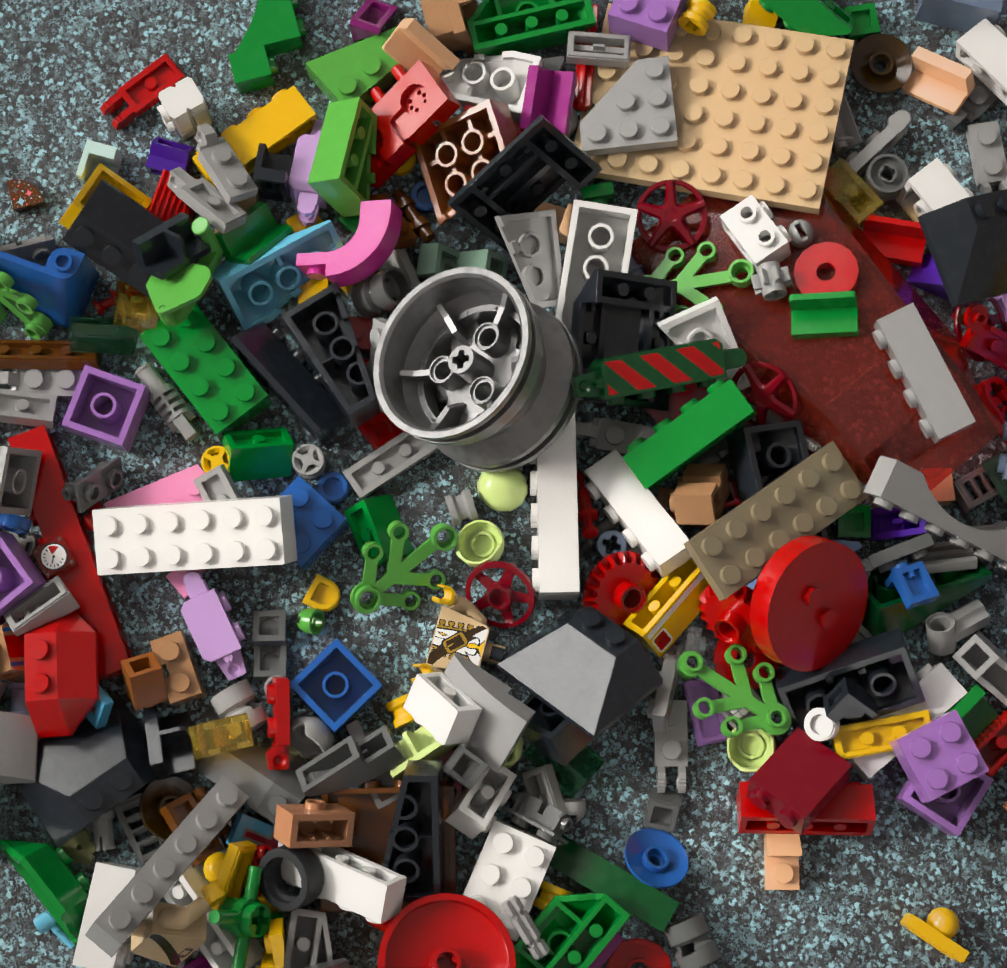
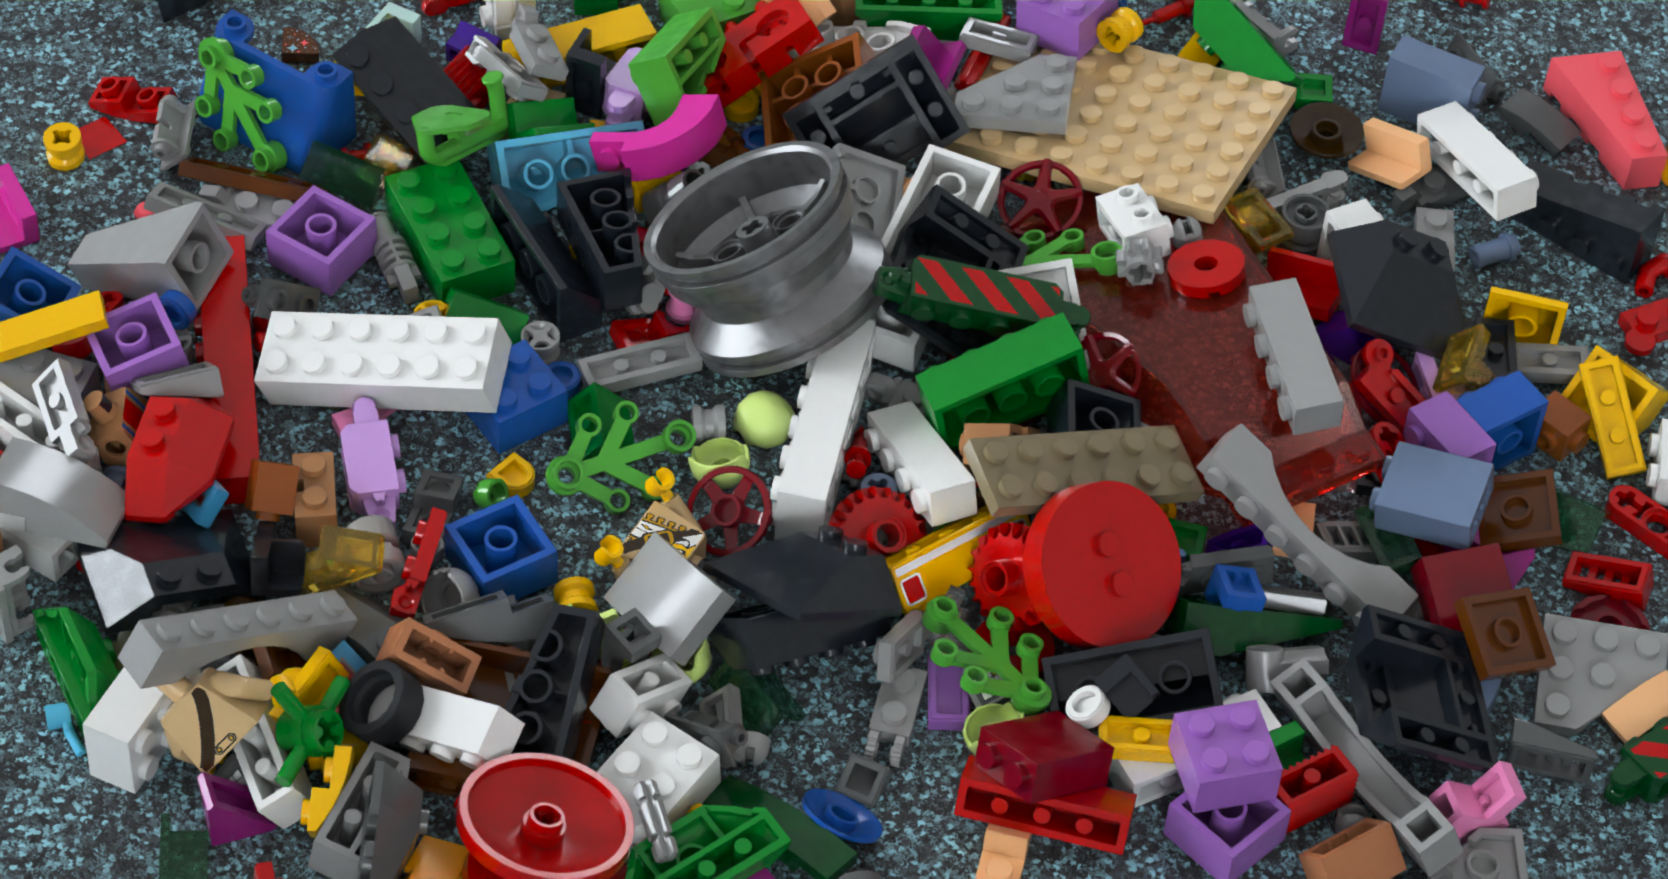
camera: 10 degrees right, 30 degrees down
tile [32,535,78,580] -> none
black panel [131,212,211,280] -> none
white brick [403,672,482,746] -> none
green panel [789,291,859,340] -> none

